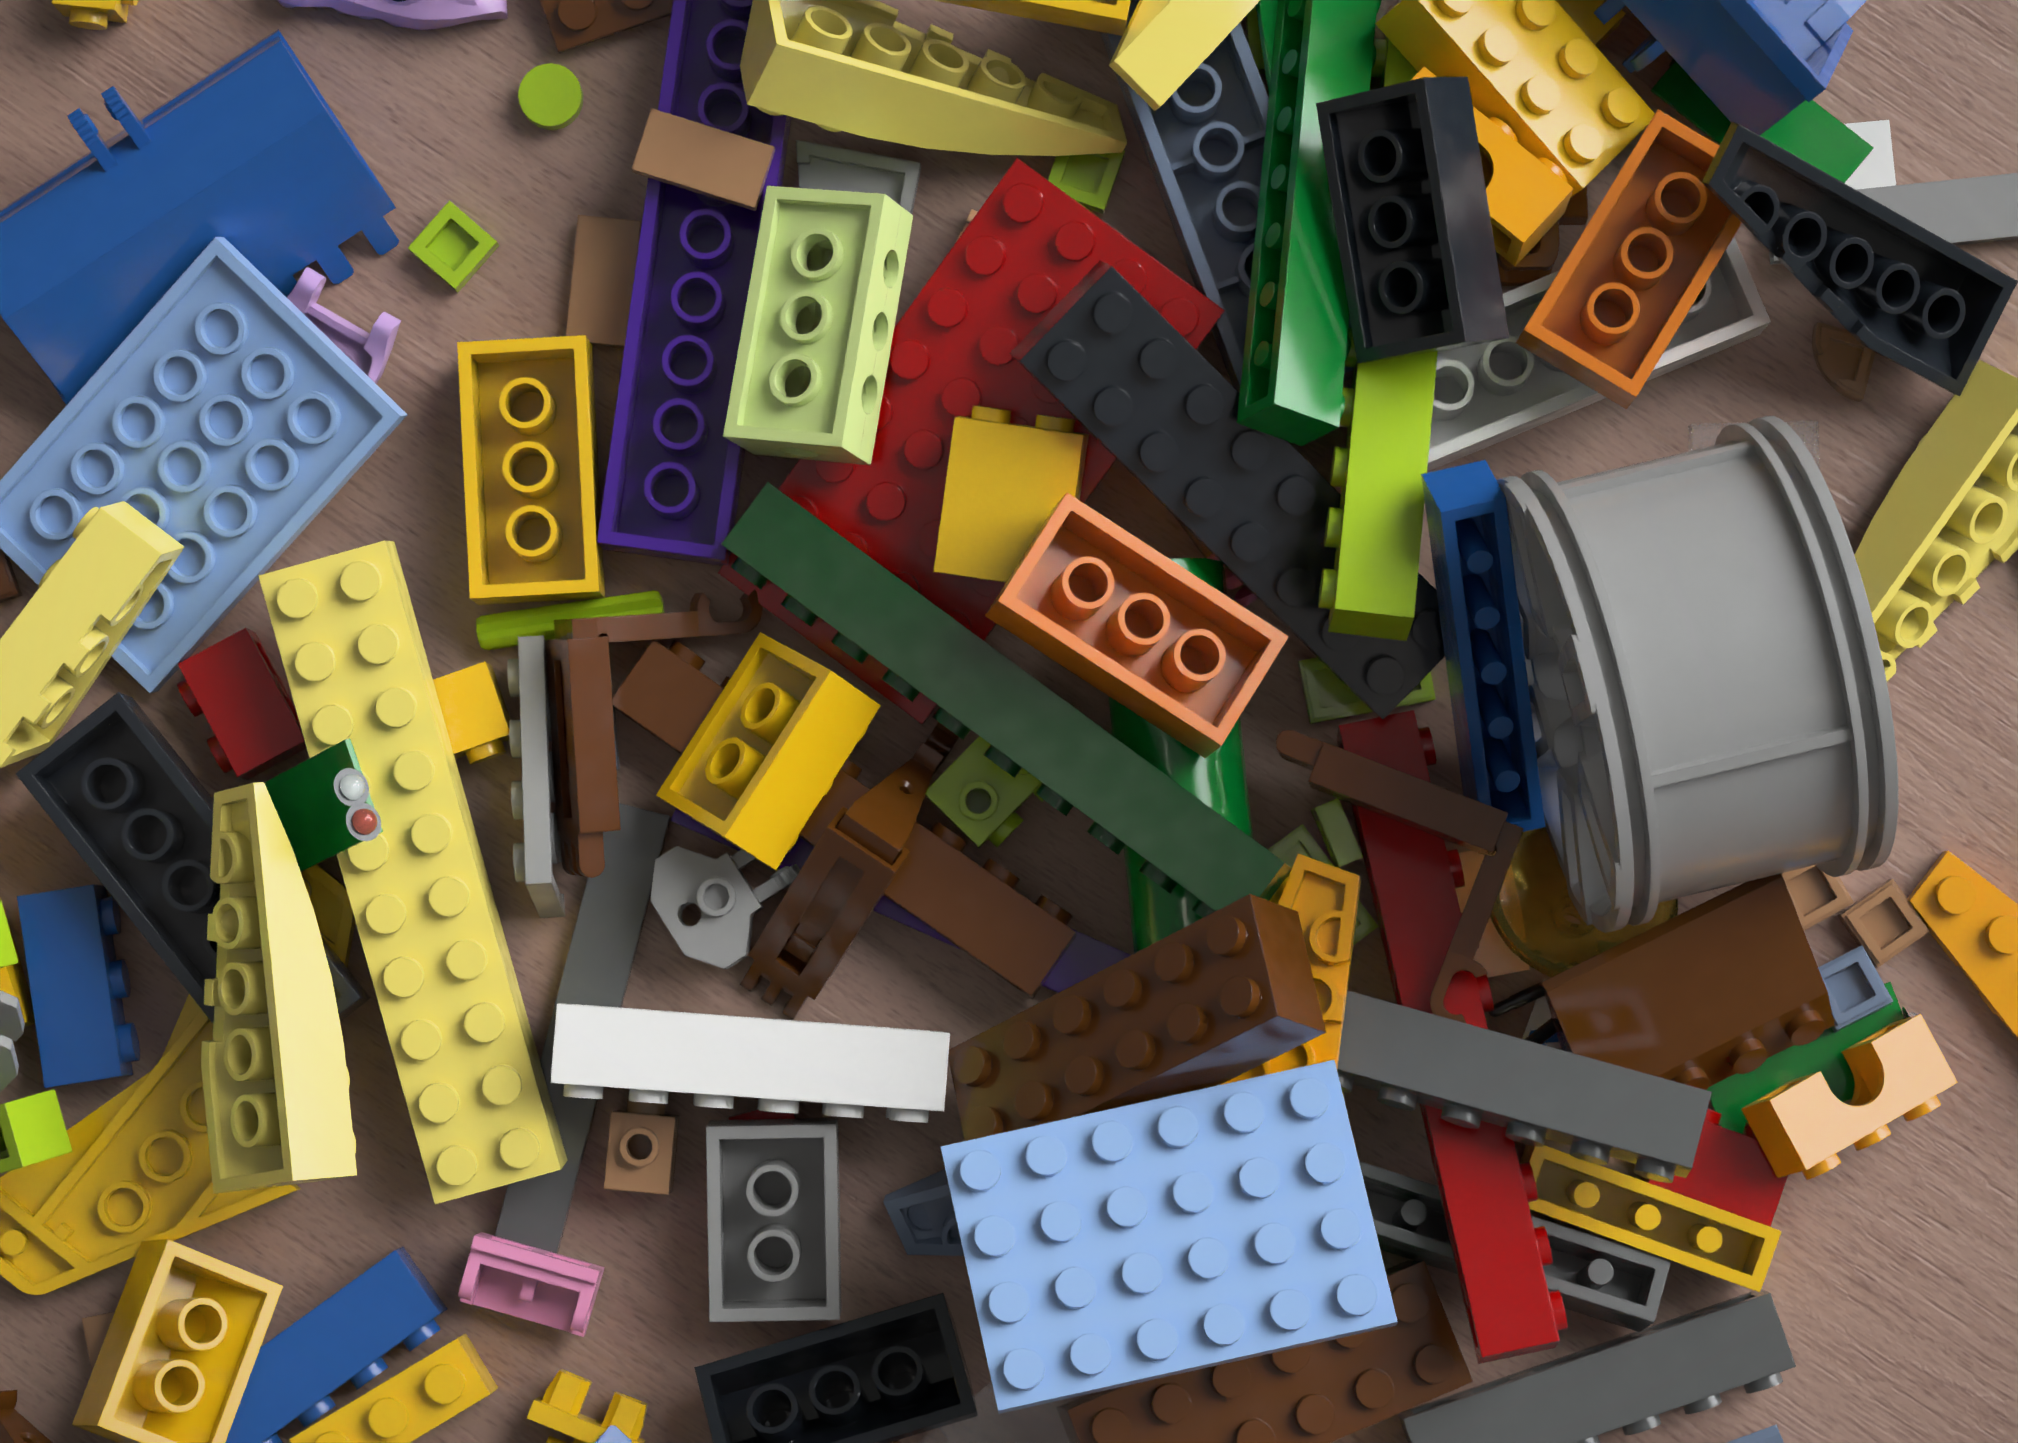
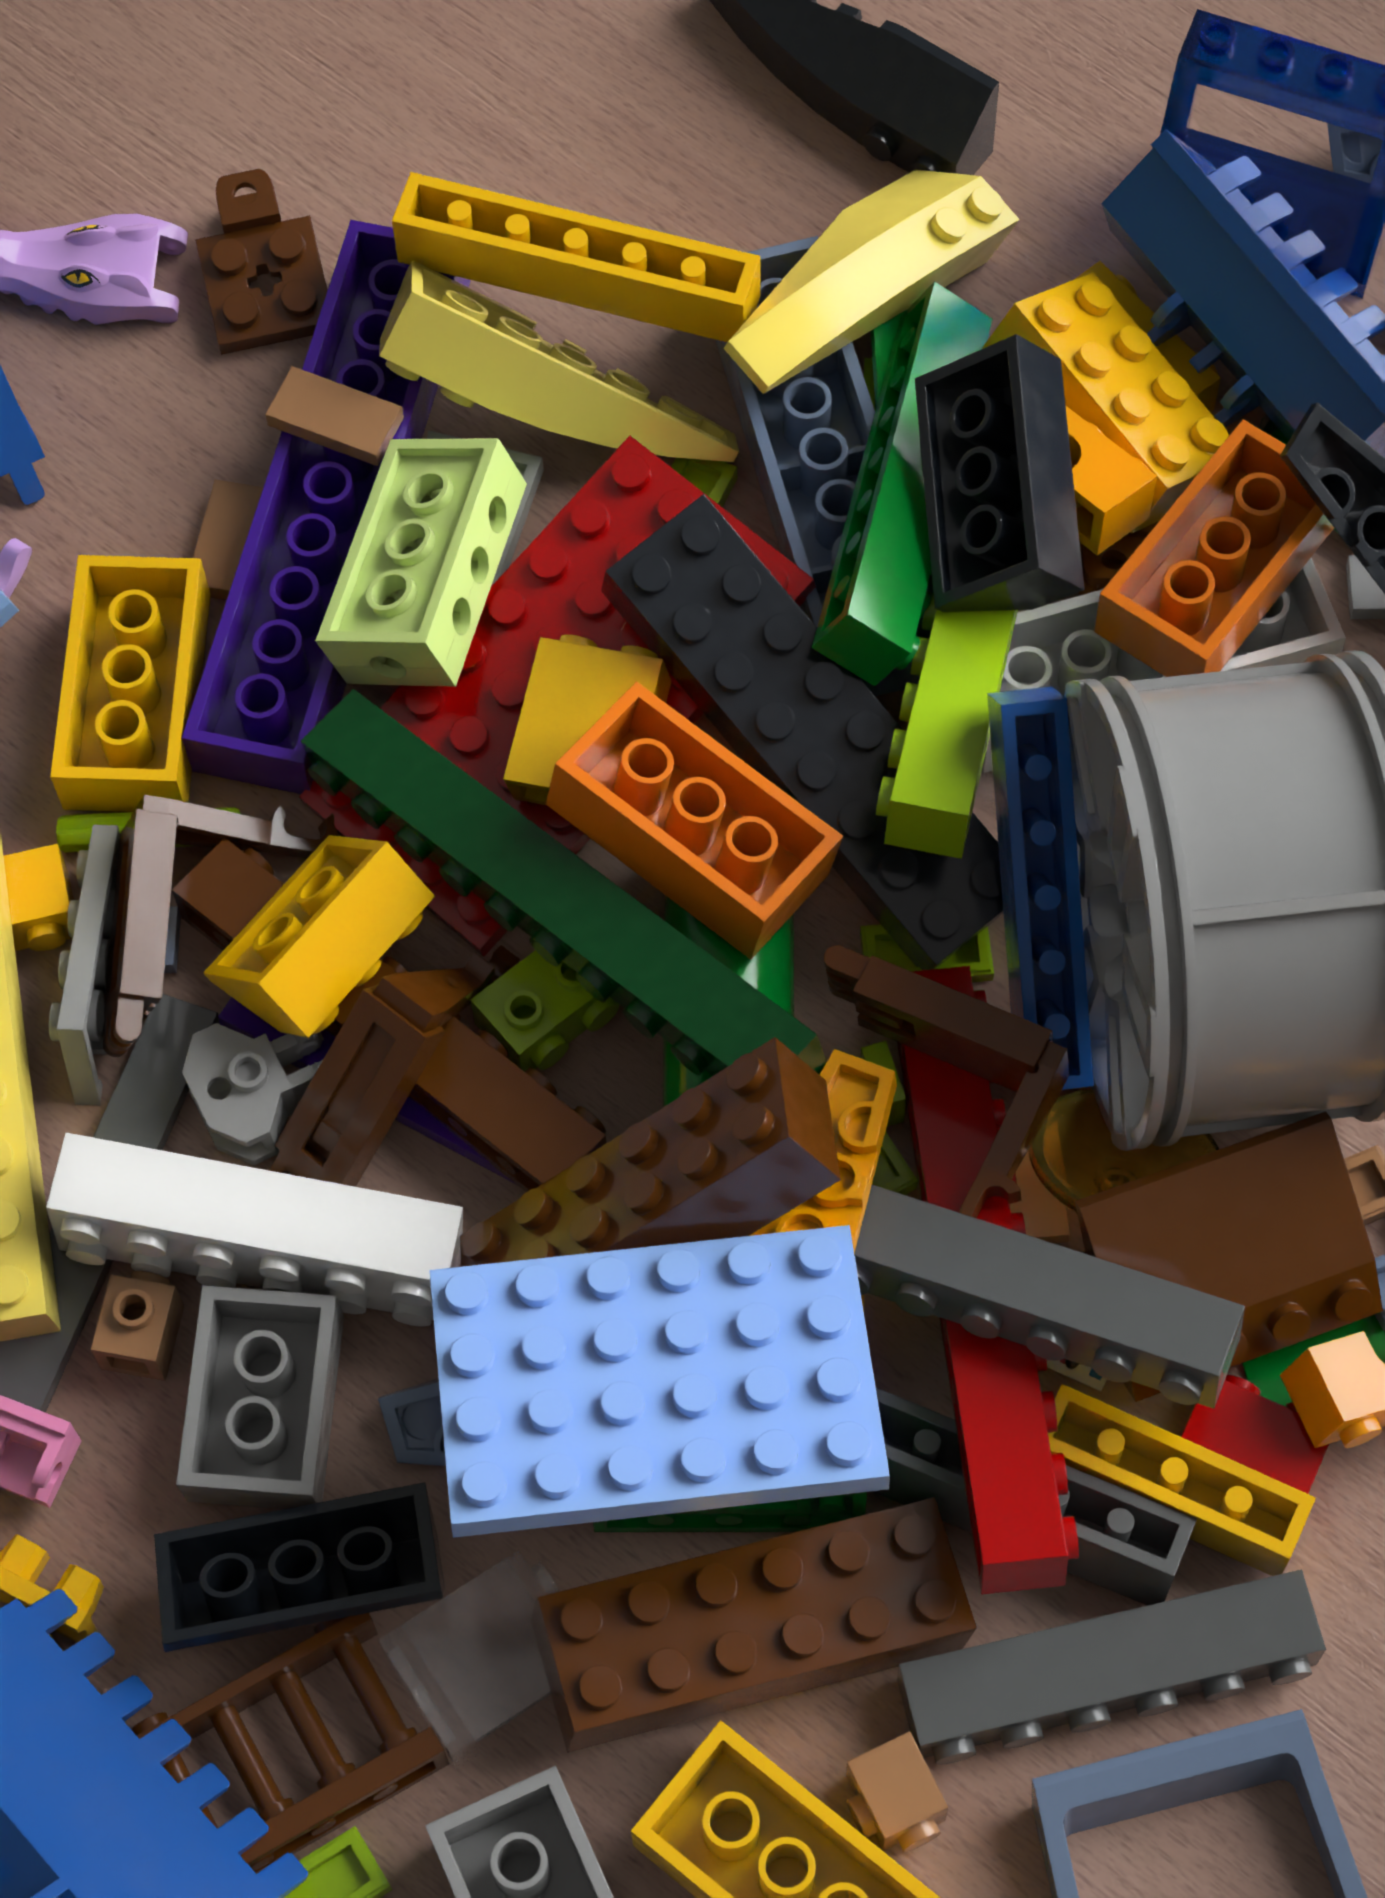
camera: 10 degrees right, 20 degrees down
lime tile [408,200,500,292] -> none
lime tile [518,63,583,130] -> none

